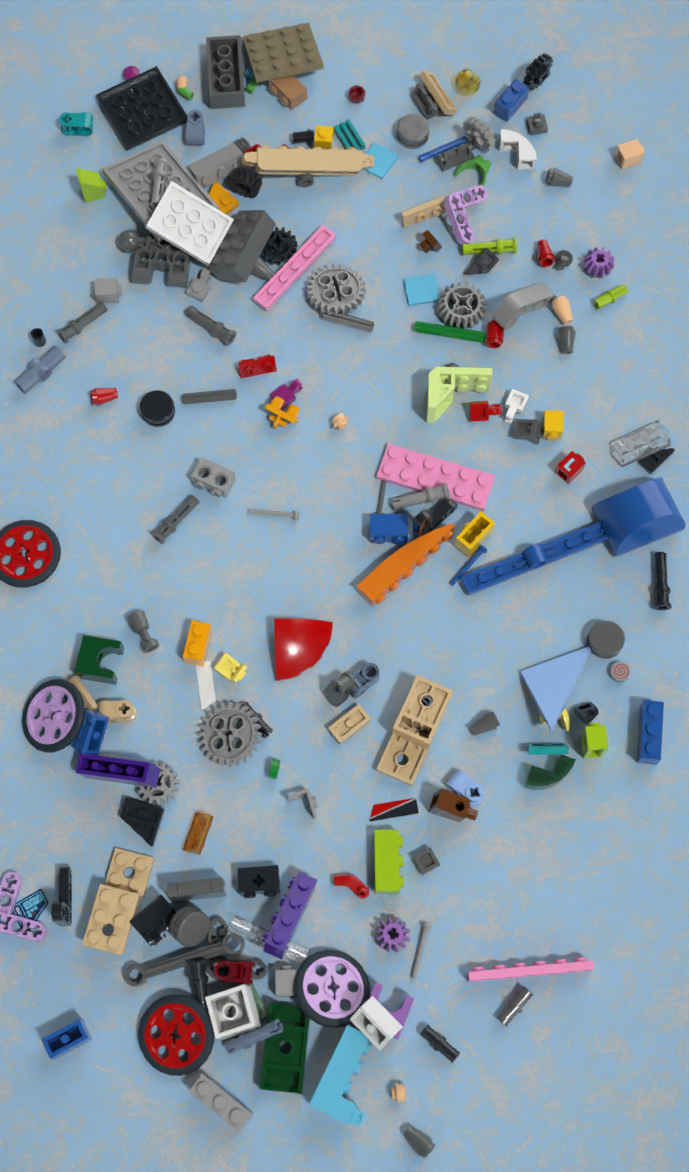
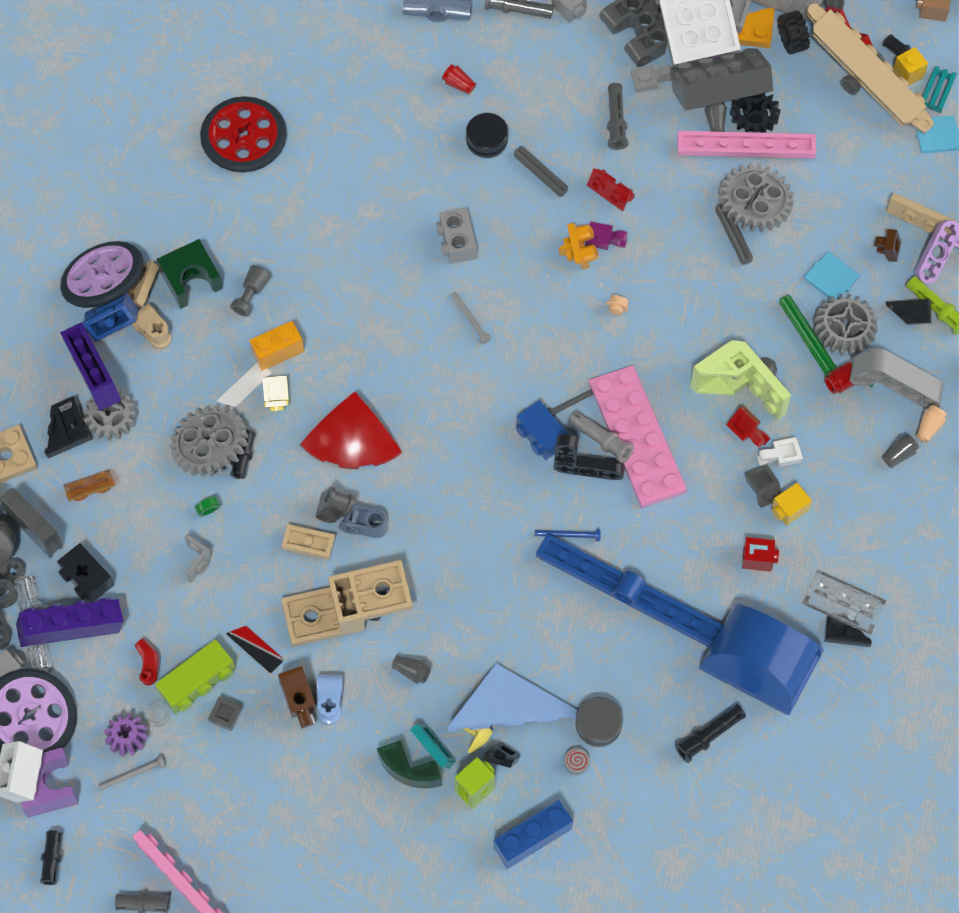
camera: 50 degrees right, 5 degrees down
dark grey pin [151,495,200,544] -> none
orange slope [357,523,455,607] -> none
yellow brick [455,511,495,557] -> none

